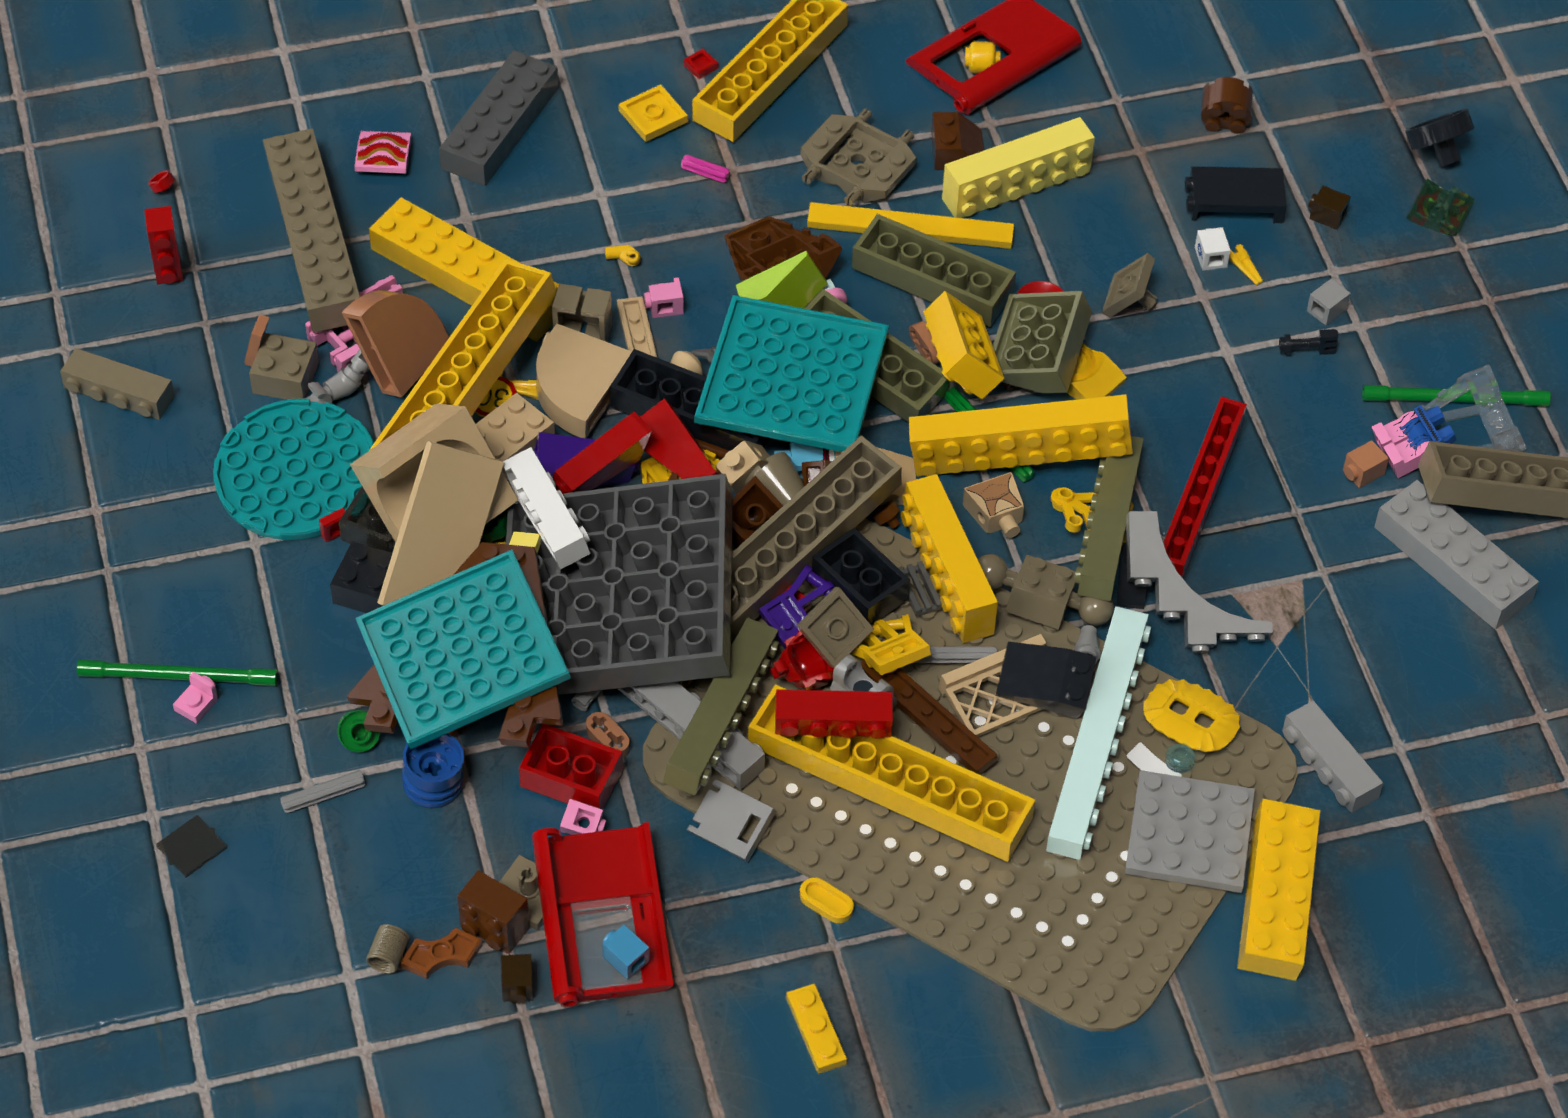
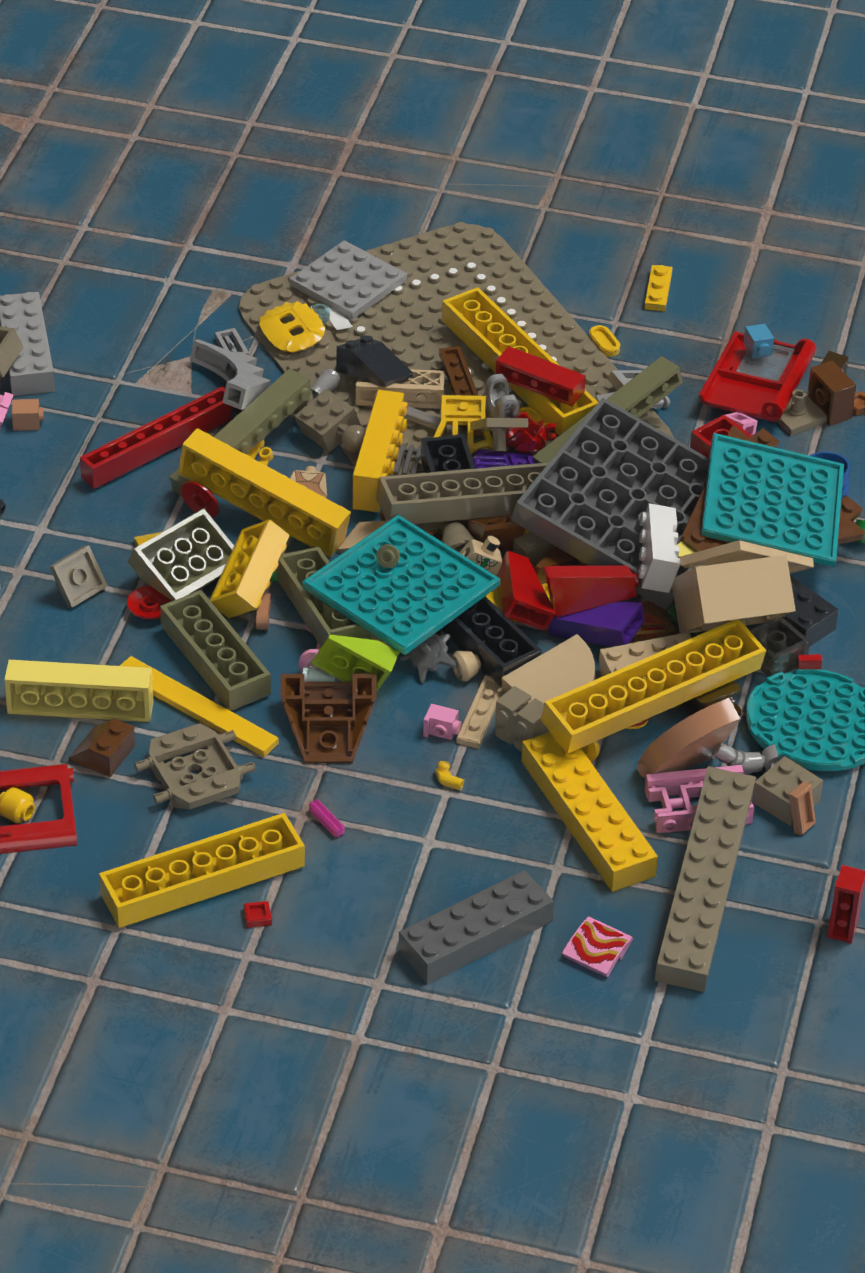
camera: 150 degrees left, 10 degrees down
red tile [148,170,175,193] -> none
yellow plate [619,85,688,142] -> none
light aqua brick [1046,606,1151,860] -> none
yellow brick [1237,798,1320,981] -> none
light grey brick [1282,700,1383,814] -> none
none -> light grey tile [215,328,249,355]
none -> olive plate [376,544,400,568]

